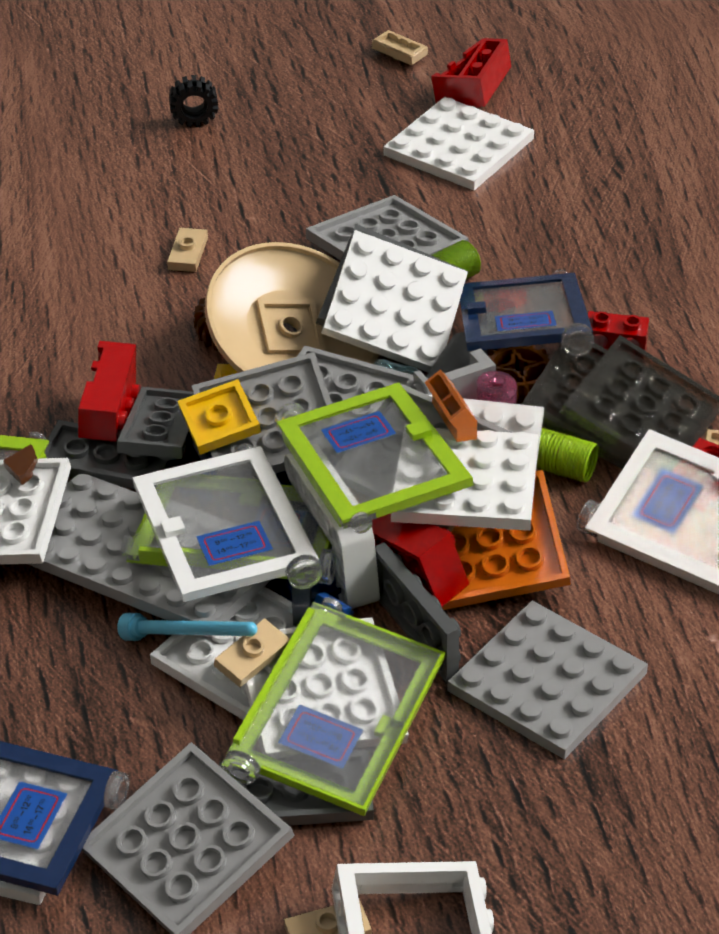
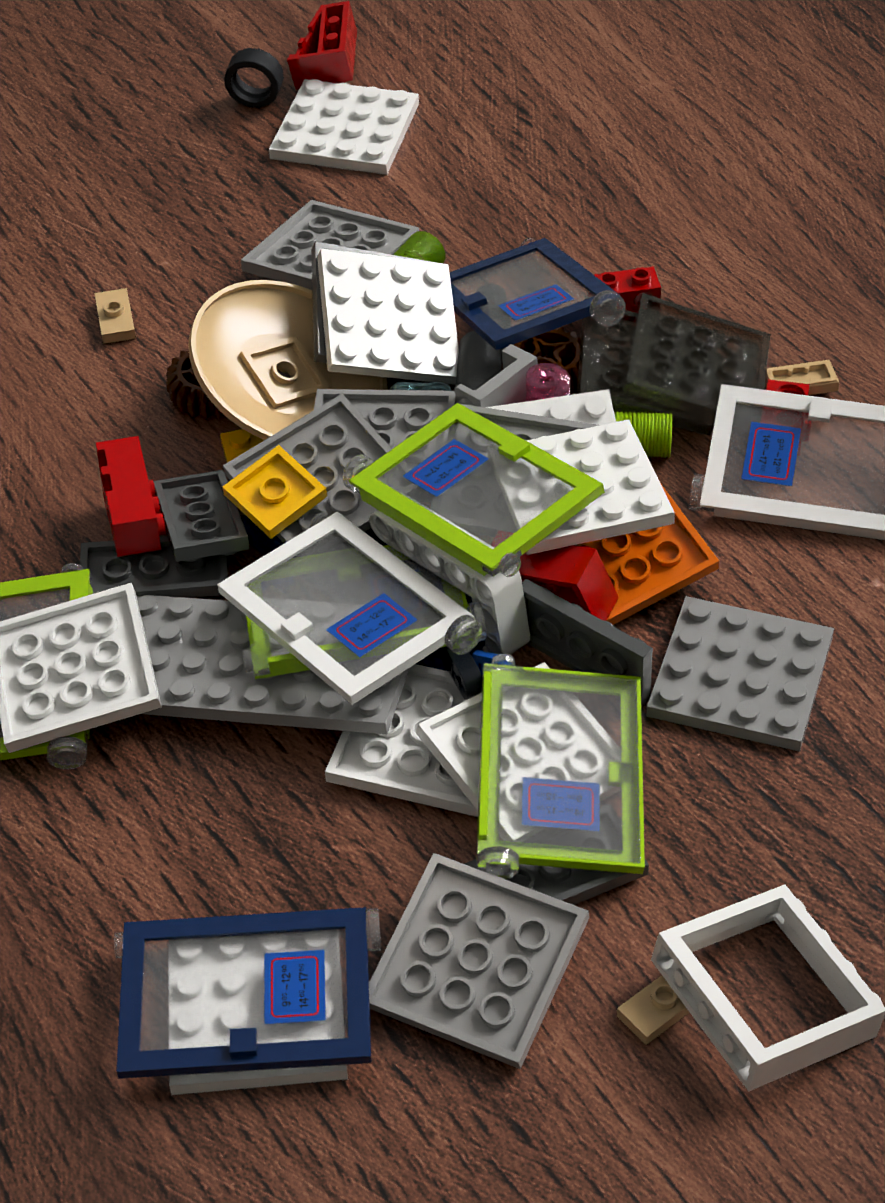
camera: 20 degrees left, 5 degrees up
reddish brown tile [3,444,38,485] -> none
medium azure piece [117,613,258,641] -> none
black tyre [169,75,218,127] -> none
tan plate [214,618,290,688] -> none
tan plate [372,30,428,65] -> none
orange piece [425,369,477,442] -> none
none -> black tyre [224,48,284,108]

